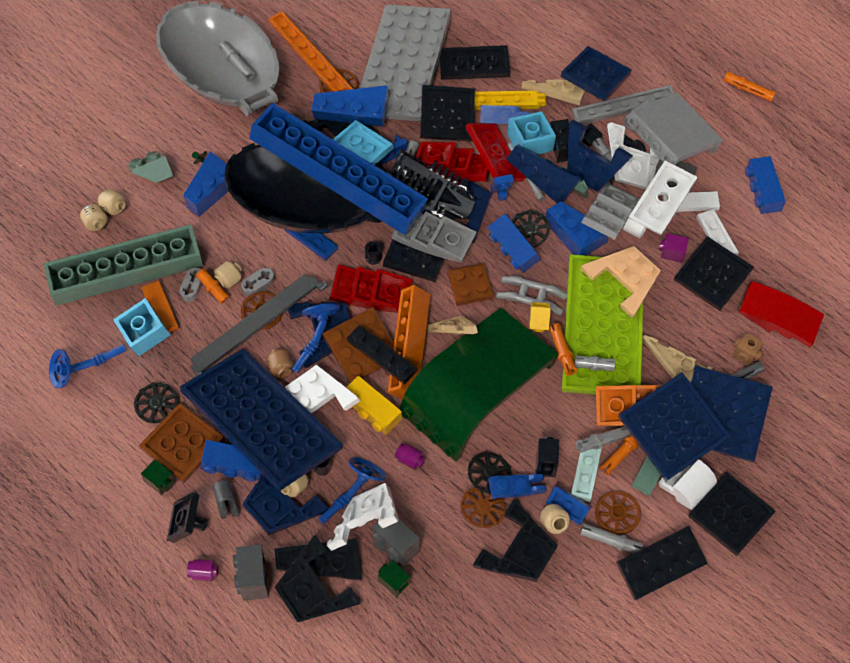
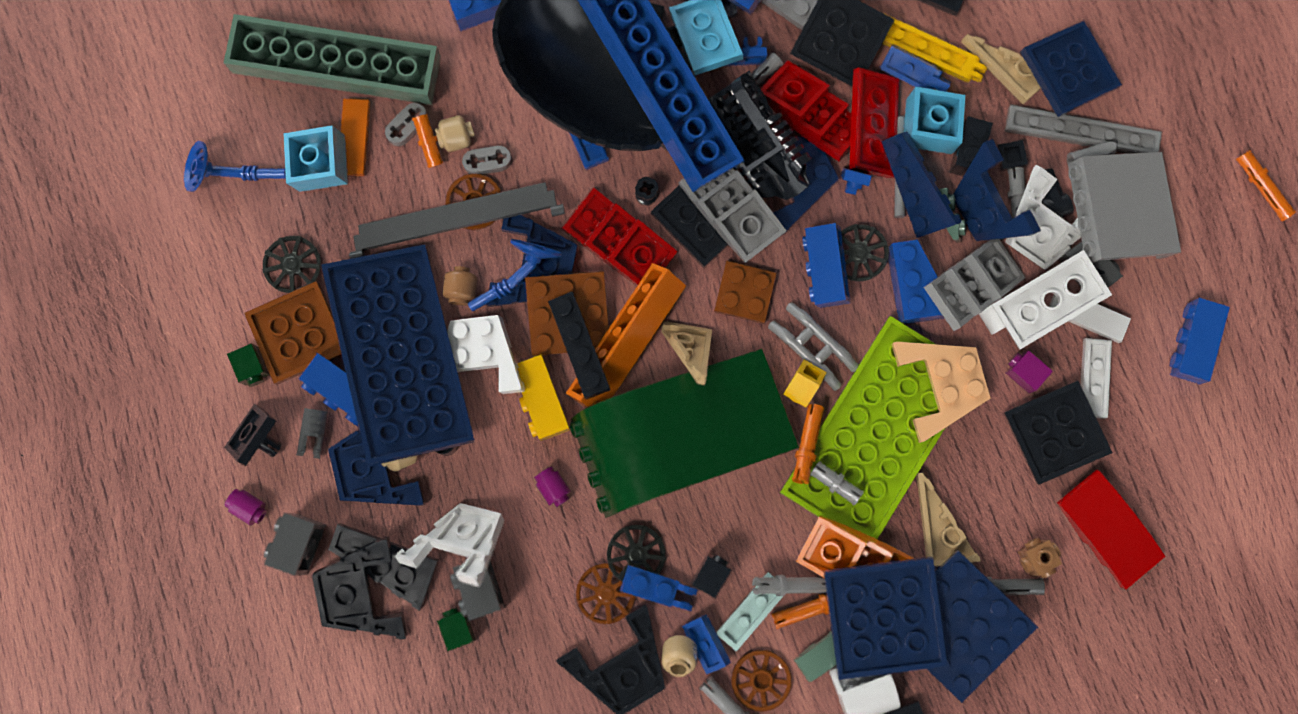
camera: 25 degrees right, 20 degrees up
blue dish [318,457,386,524] -> none

